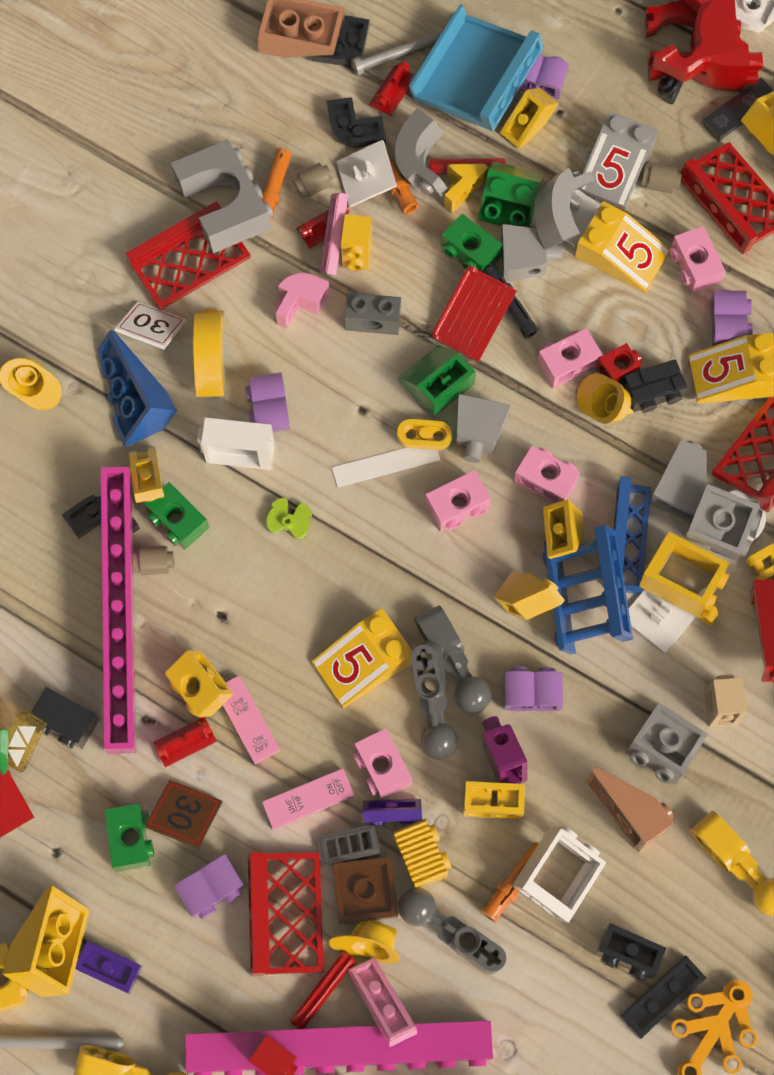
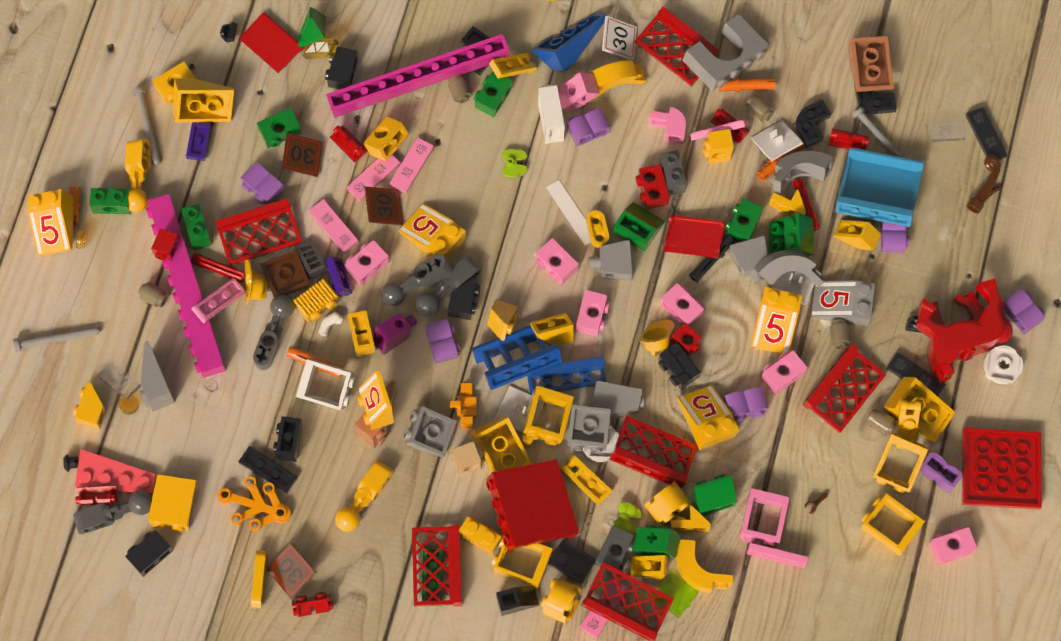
camera: 70 degrees right, 0 degrees up
none -> green brick [181,204,212,250]
none -> white arm [318,312,343,336]
none -> yellow slope [356,370,394,430]
none -> reddish brown piece [364,186,403,225]
none -> bright pink tile [390,137,434,194]
none -> black slope [448,278,480,320]
none -> light orange piece [450,383,477,429]
none -> yellow slope [470,414,532,472]
none -> bright pink brick [558,72,600,111]
none -> red brick [635,164,670,210]

